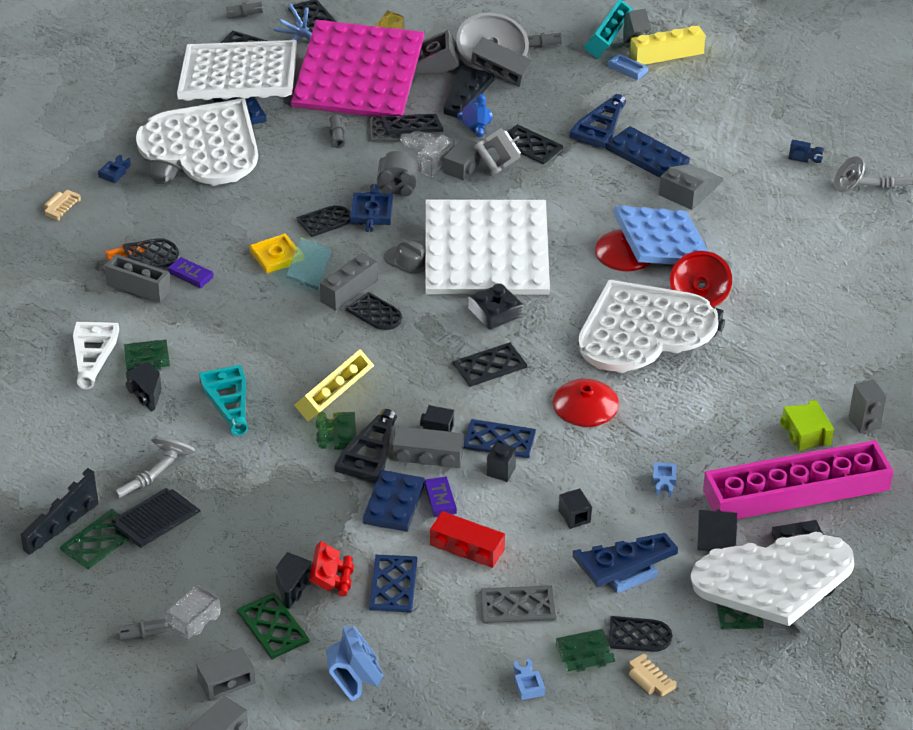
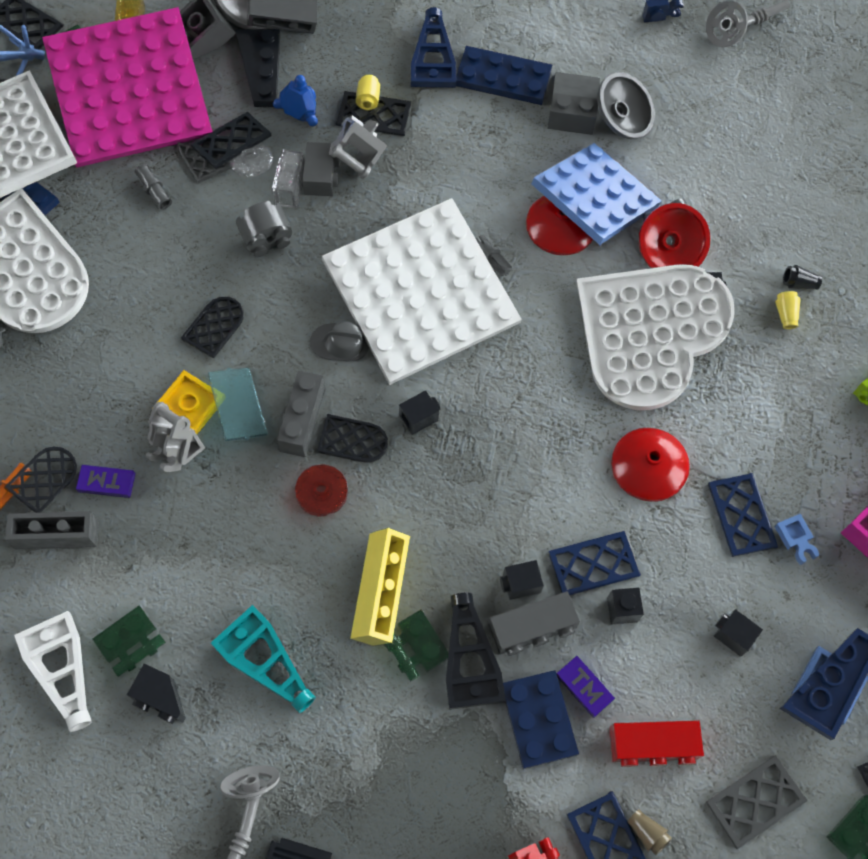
camera: 30 degrees left, 25 degrees up
dark blue plate [350,184,393,232] -> none
black window [452,342,527,387] -> none
black brick [468,283,524,330] -> none
none -> light grey piece [146,402,205,472]
none -> clear red plate [295,464,348,517]
none -> light yellow brick [356,75,380,110]
none -> black brick [399,390,440,435]
none -> dark grey axle [476,235,512,276]
none -> dark grey dish [597,72,655,139]
none -> dark tan cone [627,809,672,855]
none -> dark blue window [708,473,778,557]
none -> light yellow cone [775,291,800,329]
none -> black cone [783,265,822,290]

